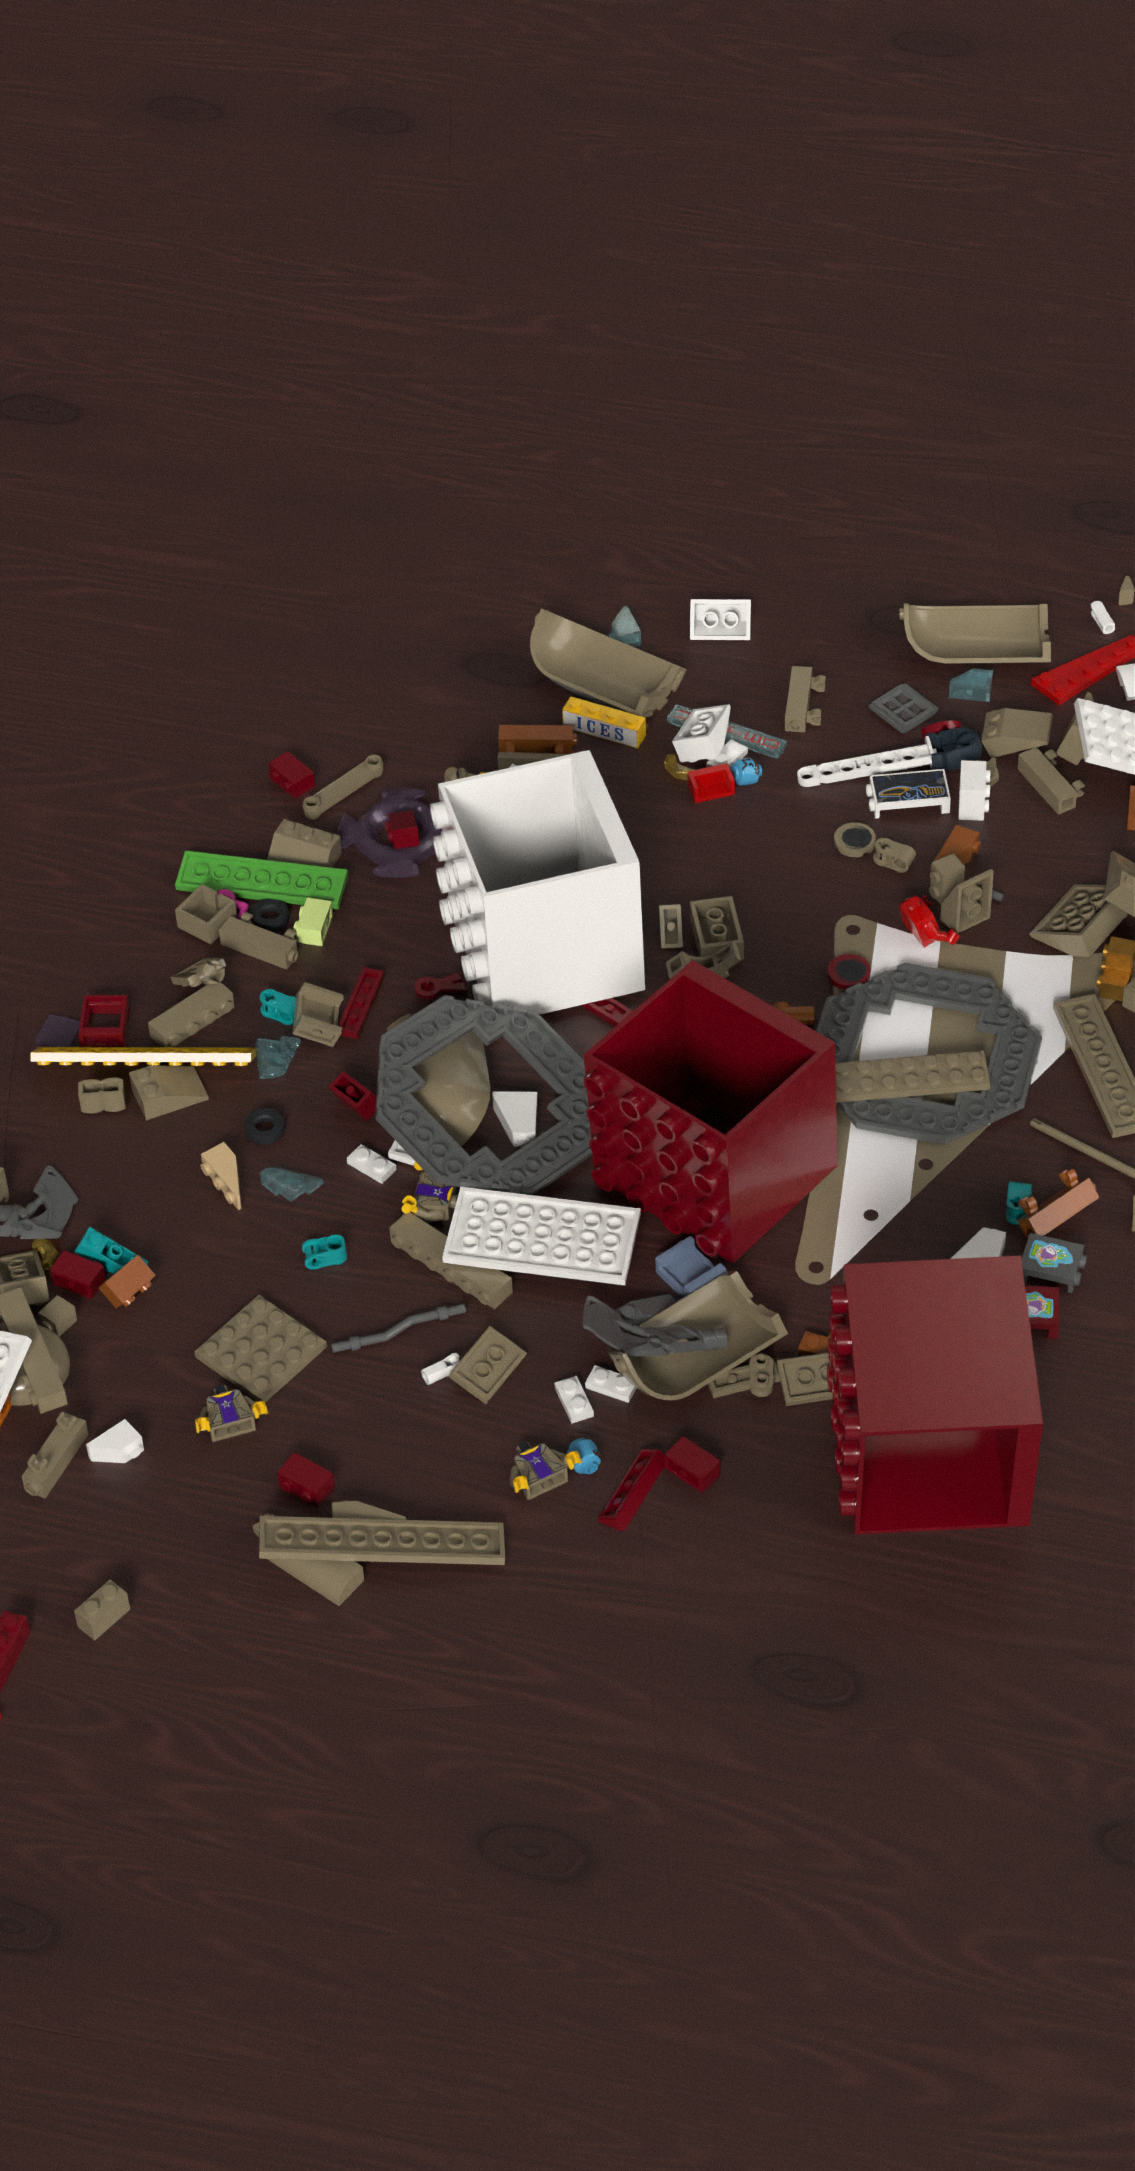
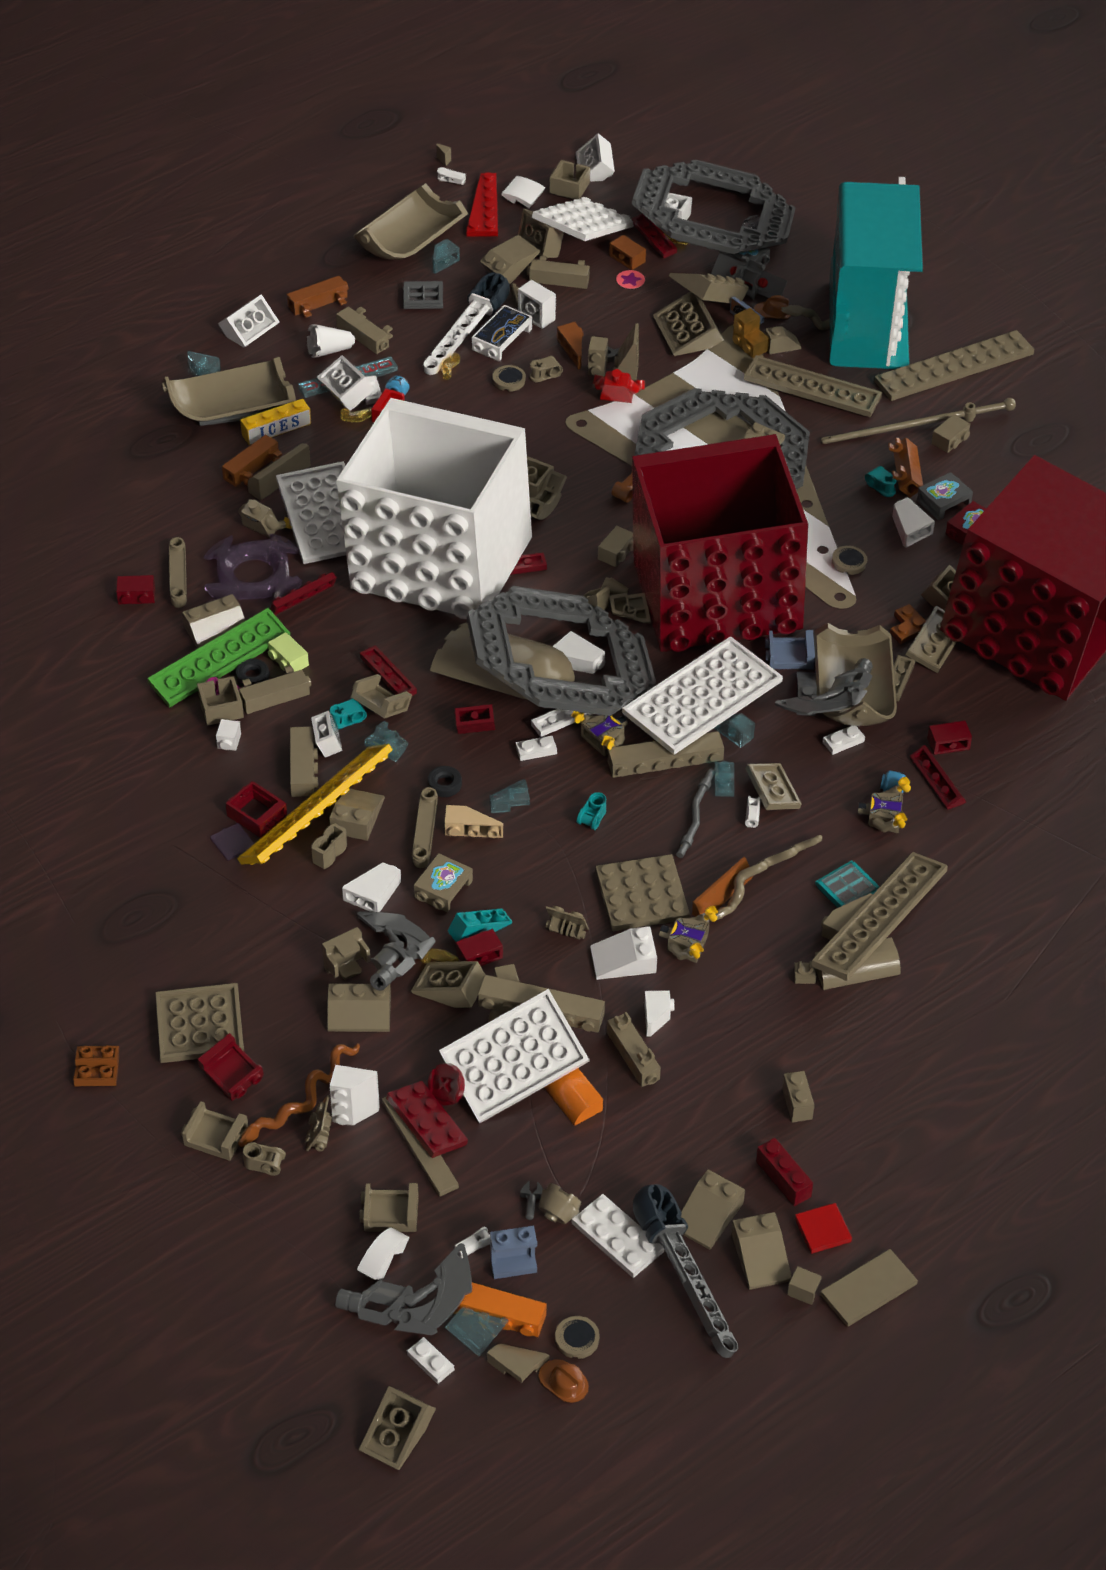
camera: 55 degrees left, 0 degrees up
dark orange brick [99,1255,156,1309] -> none
dark tan plate [170,957,226,987] -> none
dark red brick [277,1452,335,1507] -> none
dark red brick [385,810,419,849] -> none
dark red piece [414,972,467,1000] -> none
white plate [555,1376,594,1424] -> none
dark tan plate [749,1353,774,1397] -> none
tile [827,954,871,990] -> none
dark red tile [920,720,962,739] -> none
none -> white brick [216,719,241,751]
none -> dark red plate [270,572,336,615]
none -> dark orange brick [287,276,349,318]
none -> white cone [307,324,355,358]
none -> white brick [311,711,342,757]
none -> white slope [342,863,401,912]
none -> dark tan piece [412,787,438,868]
none -> dark tan panel [414,853,473,912]
none -> clear yellow arm [441,353,461,380]
none -> dark tan hinge [546,906,589,940]
none -> white slope [590,926,657,980]
none -> coral sticker [616,270,645,289]
none -> dark orange slope [692,857,753,917]
none -> clear light blue slope [714,713,755,748]
none -> clear light blue slope [715,761,735,797]
none -> dark tan animal [716,835,822,920]
none -> clear piece [815,860,880,908]
none -> tile [832,546,867,575]

